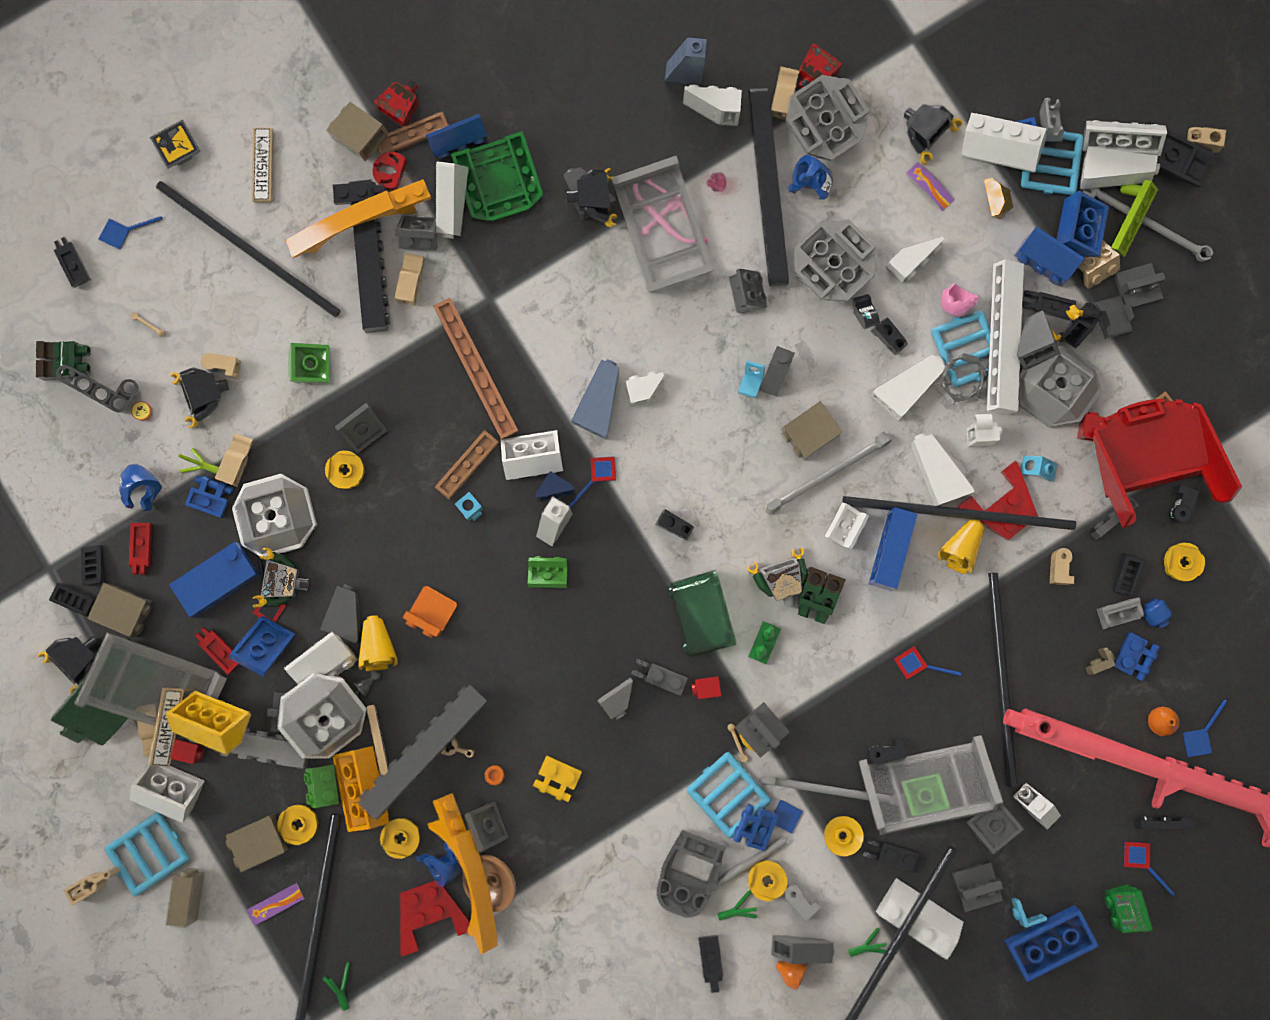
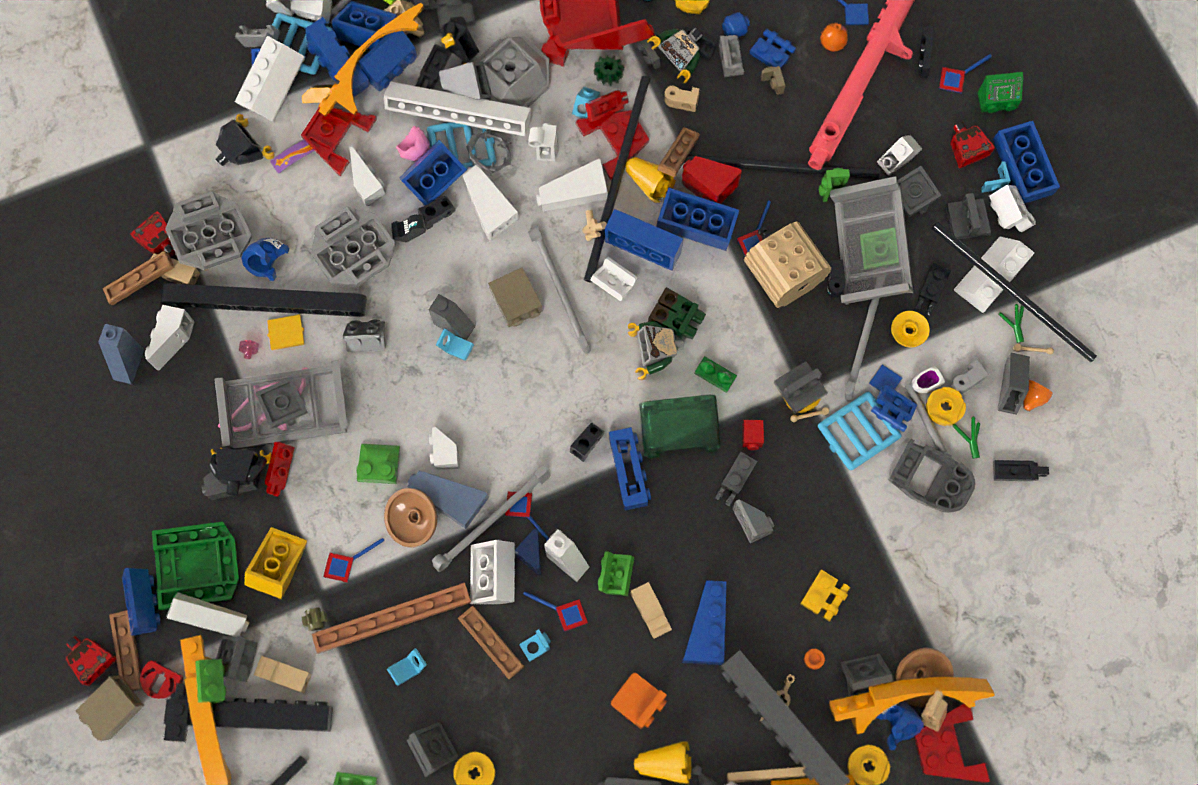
camera: 80 degrees left, 10 degrees down
none -> medium nougat tile [103,250,175,305]
none -> bright green bracket [195,659,226,703]
none -> yellow slope [244,527,307,599]
none -> dark grey bracket [255,377,308,429]
none -> red hinge [265,442,295,497]
none -> yellow piece [267,315,305,350]
none -> red wing [301,107,377,176]
none -> olive gear [301,607,328,631]
none -> blue wedge [305,17,369,97]
none -> light orange slope [318,3,424,117]
none -> piece [323,538,385,583]
none -> bright green slope [356,444,400,484]
none -> medium nougat dish [384,488,437,547]
none -> medium azure bracket [387,648,427,686]
none -> blue slope [399,140,467,205]
none -> light grey hinge [432,465,550,572]
none -> piece [523,591,588,632]
none -> tan piece [582,210,607,241]
none -> red hinge [585,90,629,122]
none -> dark green gear [594,54,624,86]
none -> blue brick [609,427,651,510]
none -> tan piece [630,582,672,639]
none -> torso [647,28,703,83]
none -> blue brick [656,187,739,251]
none -> medium nougat tile [658,127,700,177]
none -> red slope [682,156,742,204]
none -> blue wedge [682,581,727,665]
none -> tan piece [744,221,831,308]
none -> bright green bracket [819,168,850,202]
none -> rock [911,366,945,393]
none -> tan piece [921,690,947,732]
none -> red torso [950,122,995,169]
none -> white hinge [989,185,1036,232]
none -> tan hinge [1013,344,1054,355]

